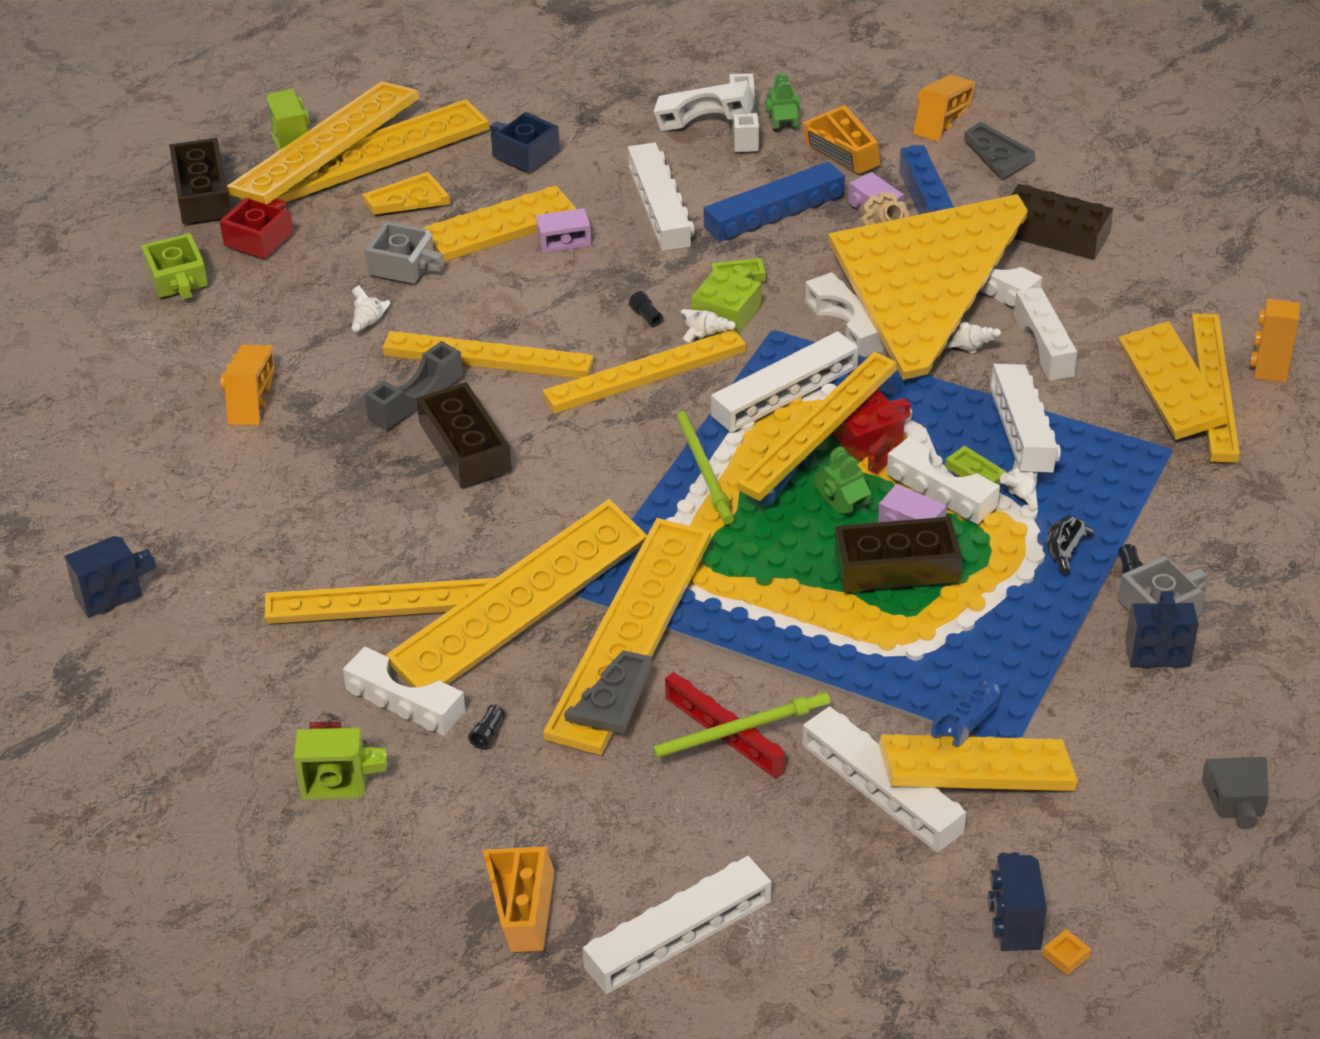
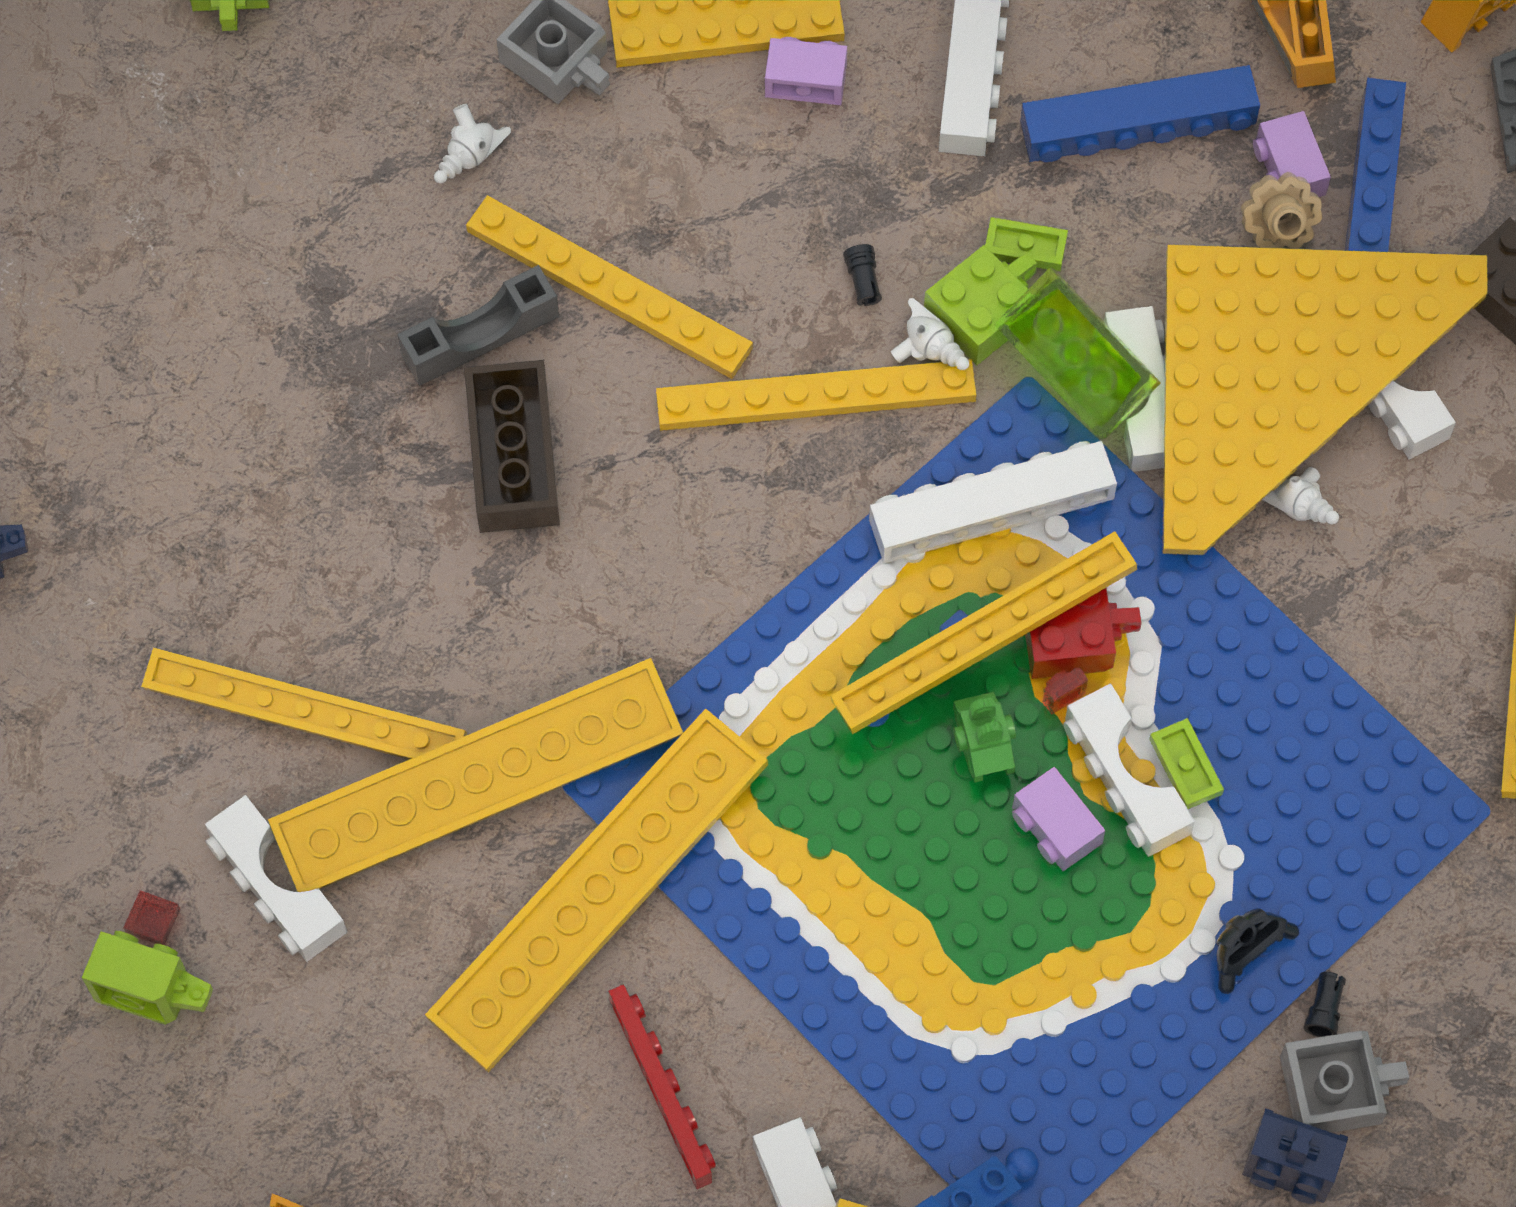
camera: 20 degrees right, 25 degrees up
light orange wedge [220,345,274,425] -> none
black pin [468,704,506,750] -> none
dark grey wing [564,650,652,734] -> none
lime bar [652,692,830,758] -> none
lime bar [676,411,734,524] -> none
dark brown brick [834,516,962,592] -> none
white brick [990,364,1060,472] -> none
white piece [1000,460,1038,511] -> none
white arch [1014,287,1077,381] -> none
none -> clear neon green windscreen [994,268,1161,439]

